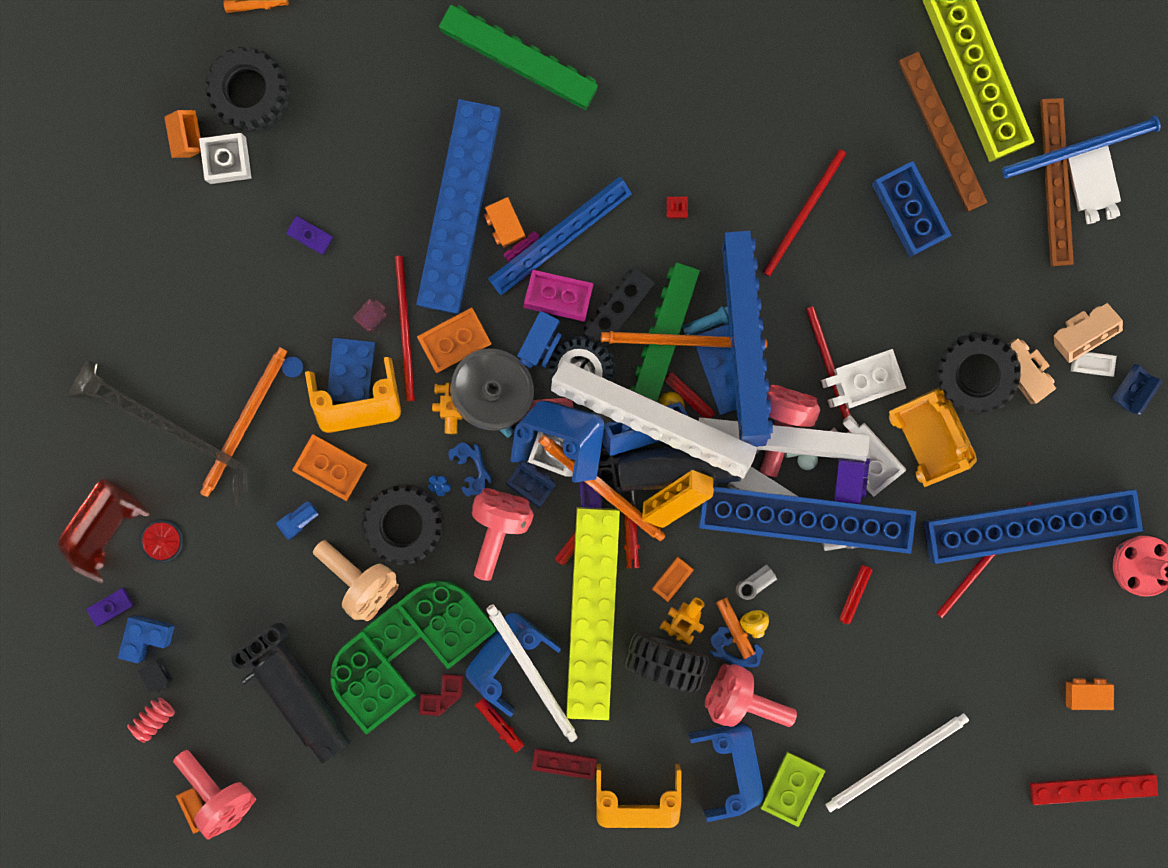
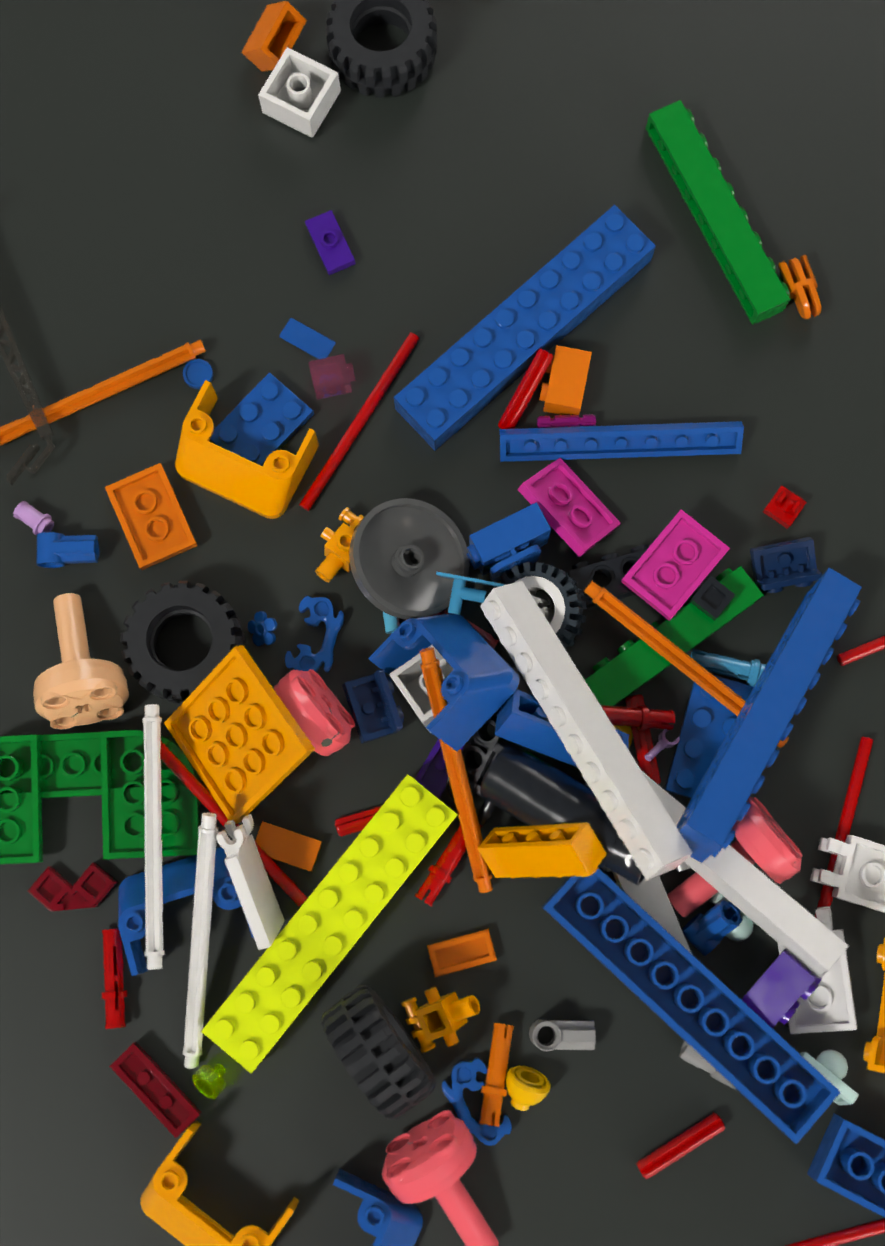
camera: 35 degrees right, 10 degrees down
orange plate [417,307,492,374] -> none
none -> lavender pin [13,501,54,535]
none -> white piece [142,705,165,969]
none -> red piece [160,741,308,907]
none -> light orange plate [164,645,315,824]
none -> clear neon green tile [192,1063,227,1099]
none -> white tile [216,814,285,950]
none -> orange tile [255,821,322,872]
none -> blue sticker [279,318,335,361]
none -> dark azure shield [436,572,505,615]
none -> red axle [498,349,553,429]
none -> red pin [600,705,675,731]
none -> dark pink plate [621,509,730,621]
none -> lavender hand [645,729,680,761]
none -> blue piece [682,900,743,956]
none -> black plate [690,576,735,621]
none -> dark blue bracket [750,537,822,593]
none -> orange arm [777,254,821,319]
none -> light aqua tile [799,1049,859,1106]

